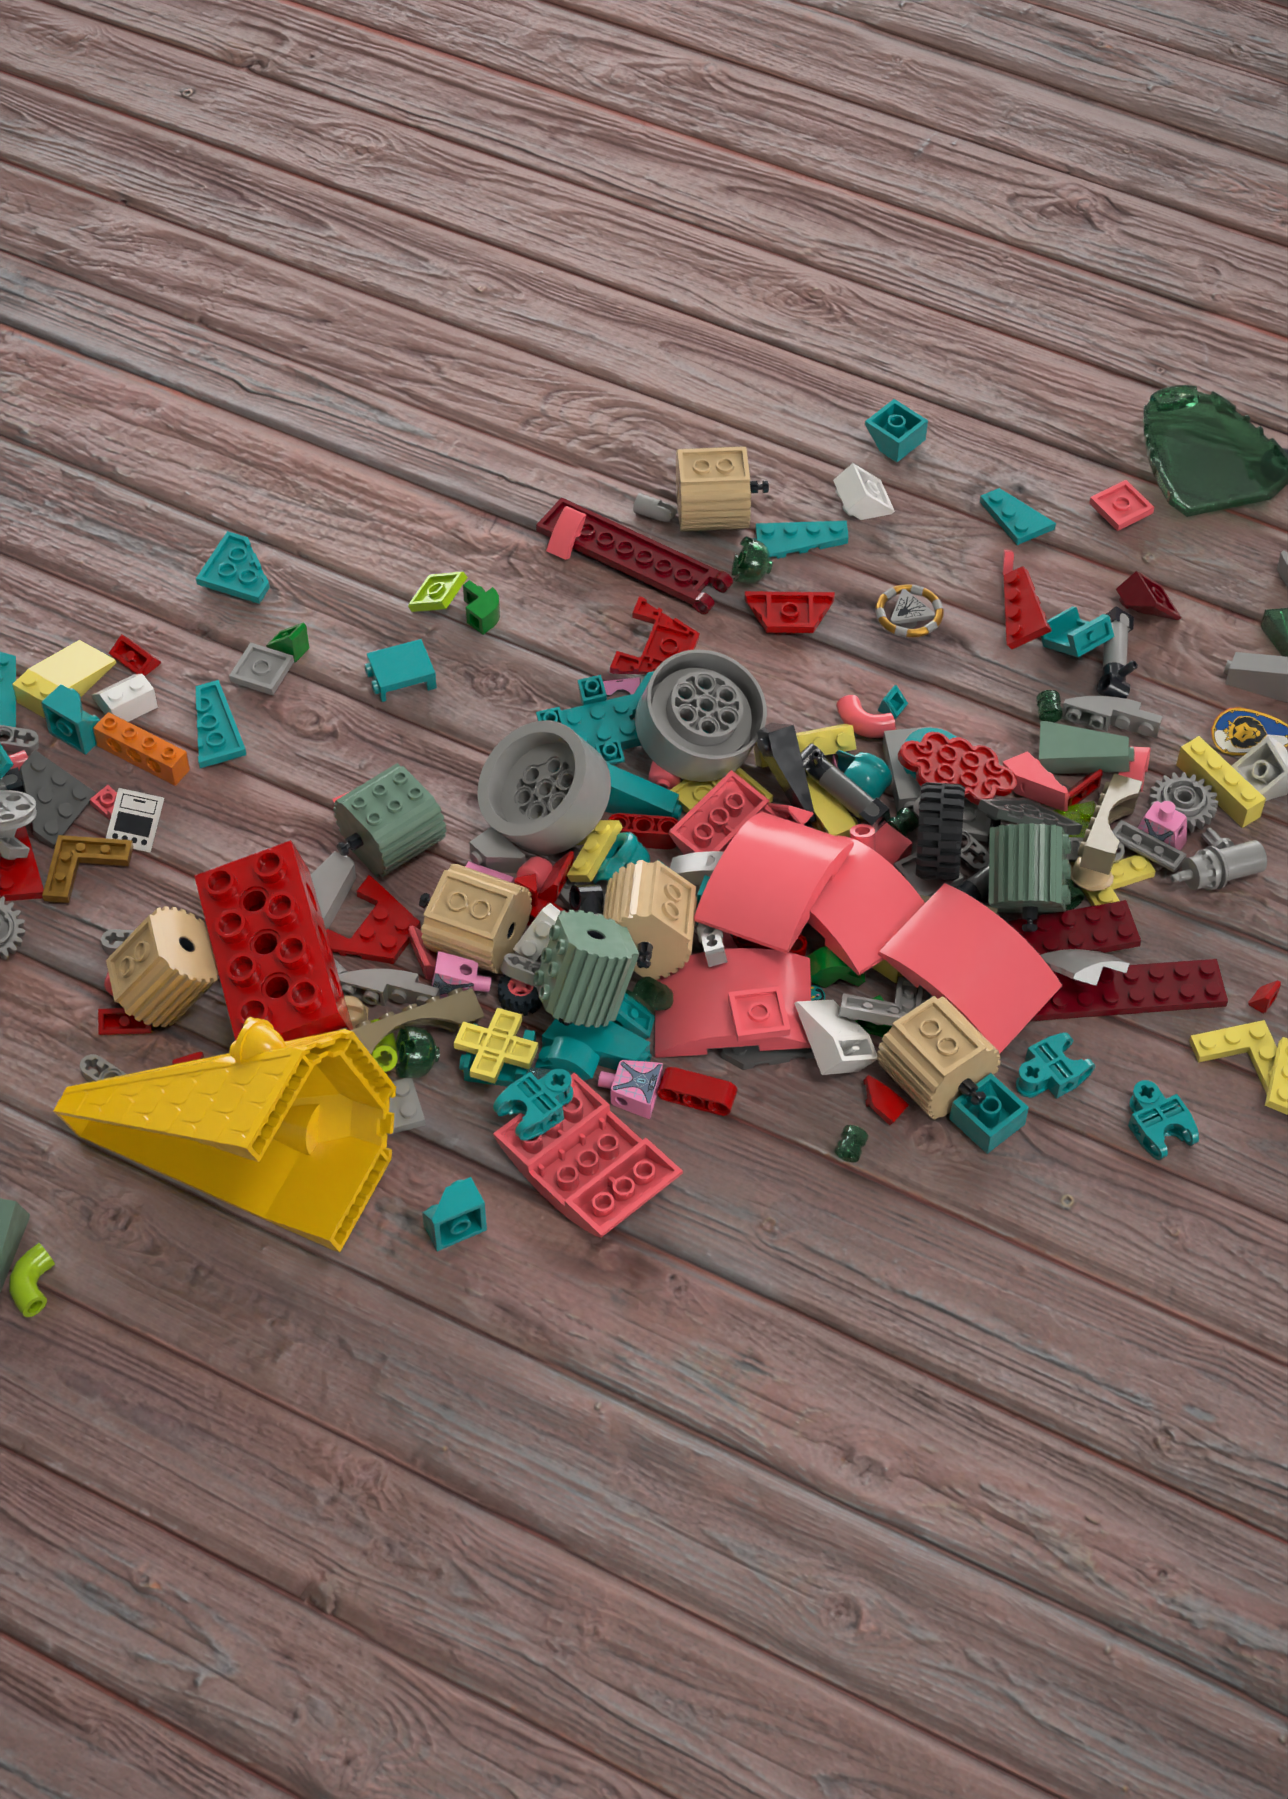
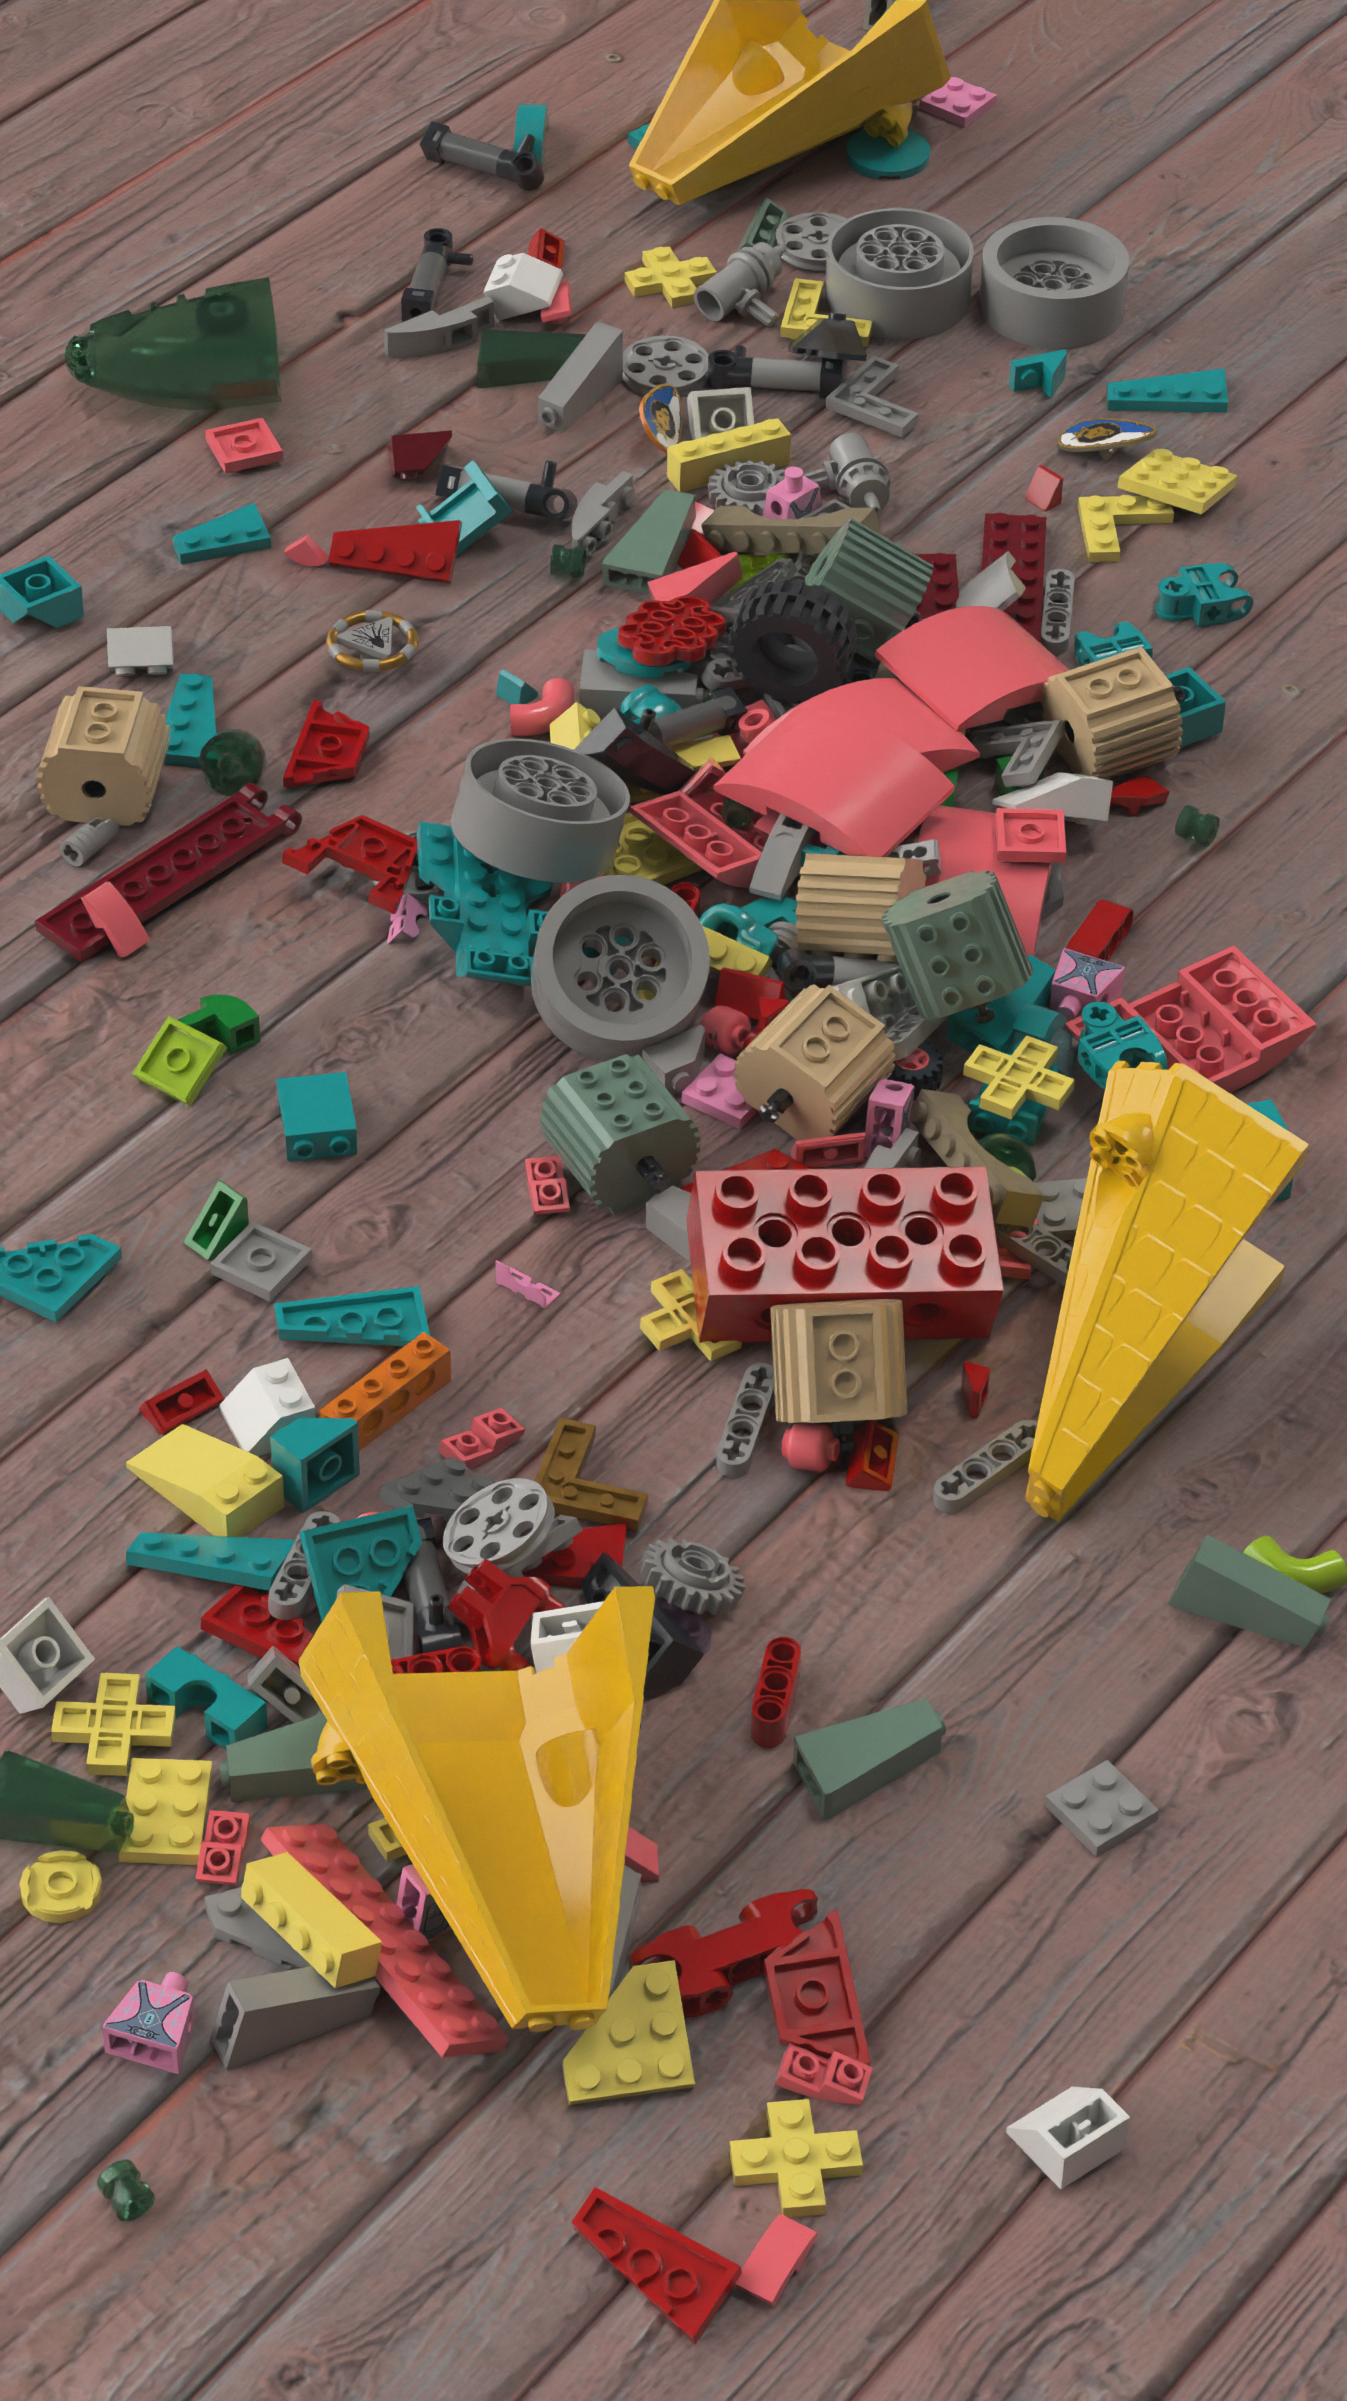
camera: 80 degrees left, 10 degrees down
white sticker [106,788,164,853] -> none
none -> bright pink piece [495,1260,560,1309]
none -> light grey beam [1040,569,1075,655]

